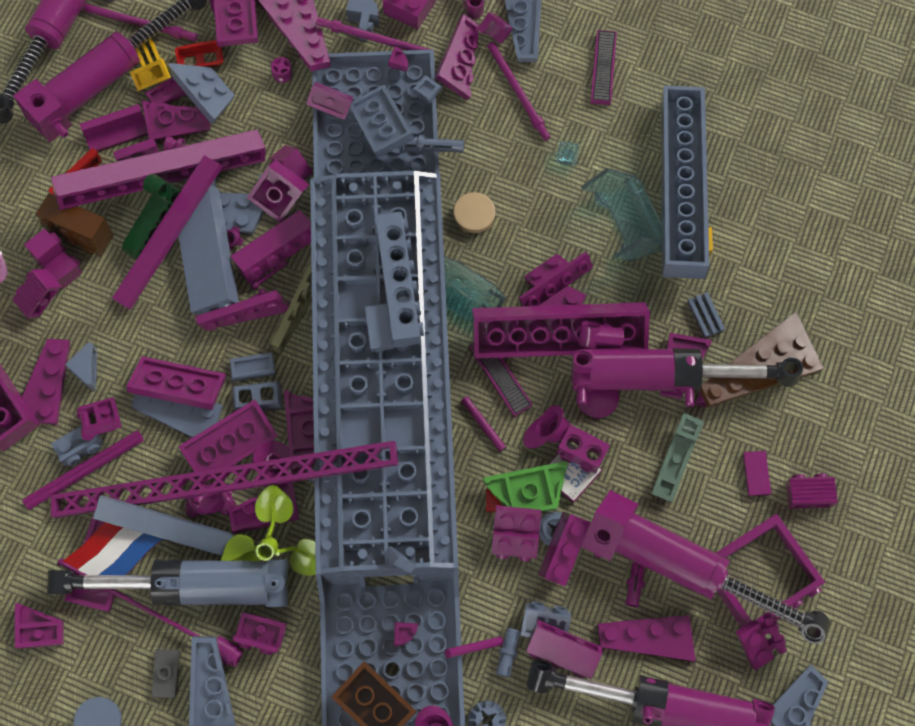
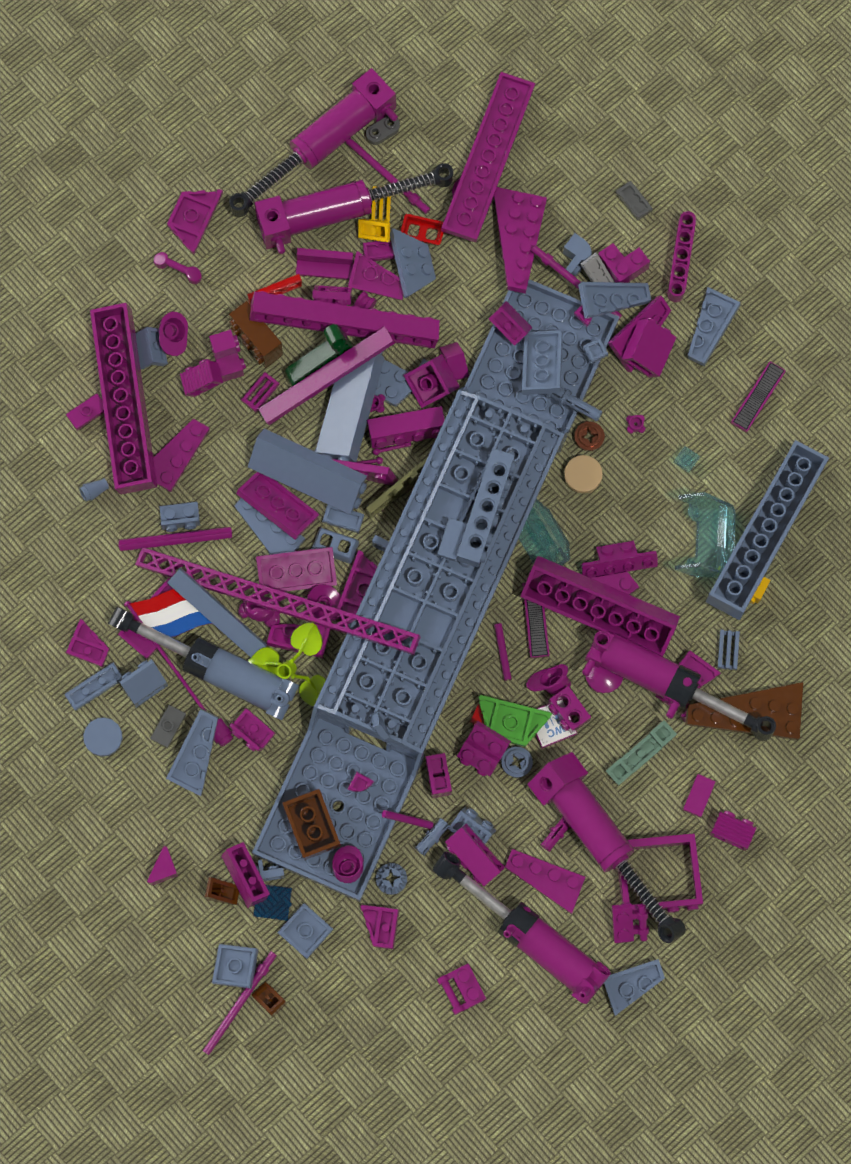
camera: 25 degrees right, 5 degrees up
sand blue slope [65,343,97,391] -> none
magenta plate [76,397,122,441] -> none
magenta wheel [271,57,293,83] -> none
magenta panel [477,12,513,44] -> none
magenta bar [487,42,551,141] -> none
magenta brick [538,511,591,586] -> none
magenta piece [578,321,624,349] -> none
none -> sand blue tile [64,663,122,711]
none -> sand blue slope [120,659,168,708]
none -> magenta tile [241,372,280,413]
none -> sand blue brick [248,429,367,514]
none -> sand blue tile [372,535,389,552]
none -> magenta brick [426,753,452,798]
none -> copper gear [575,421,605,451]
none -> sand blue wing [578,282,651,319]
none -> light grey plate [581,253,615,283]
none -> magenta brick [621,318,677,378]
none -> magenta plate [626,415,646,434]

